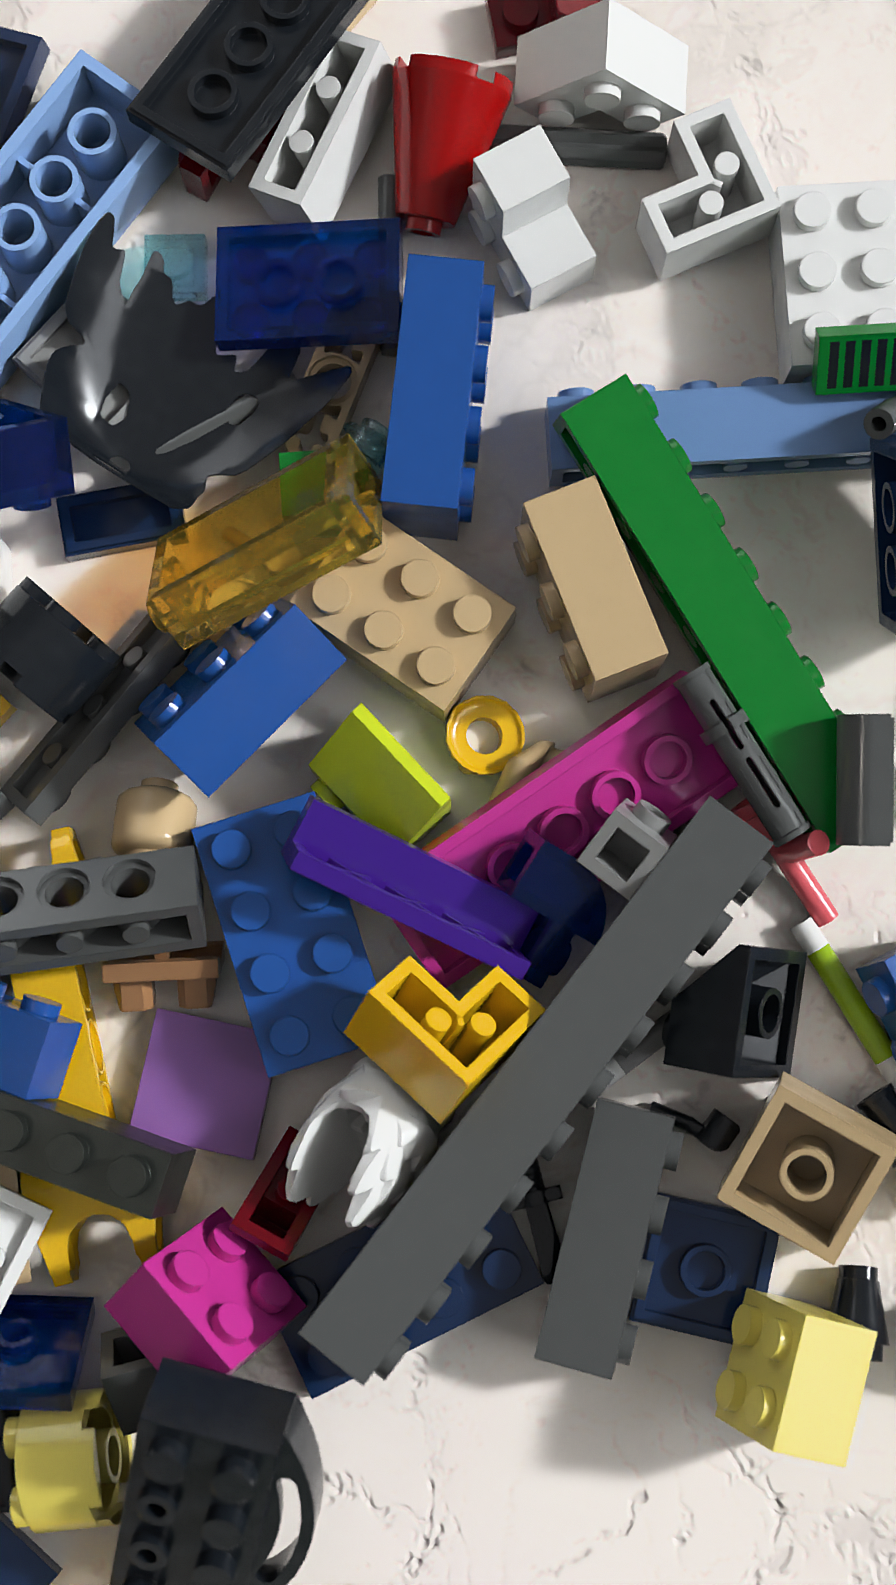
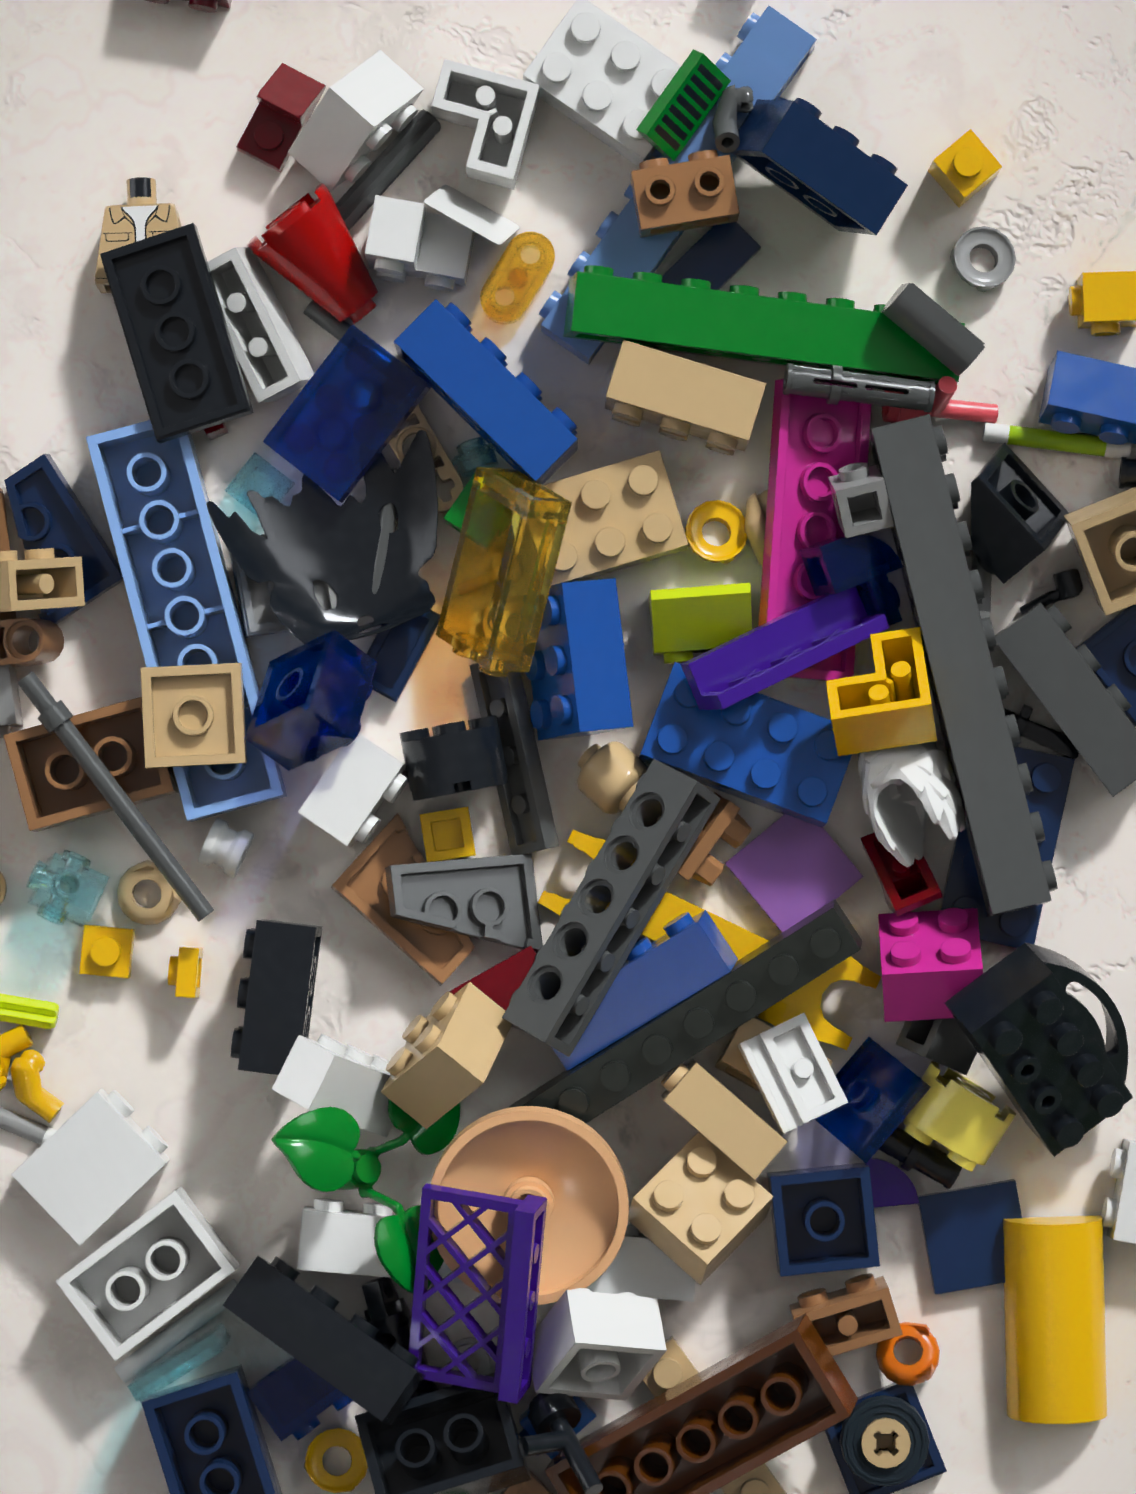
camera: 55 degrees left, 5 degrees up
none -> white sticker [424,185,520,245]
none -> clear yellow plate [480,232,555,325]
none -> medium nougat brick [630,150,740,238]
none -> dark blue tile [662,222,761,290]

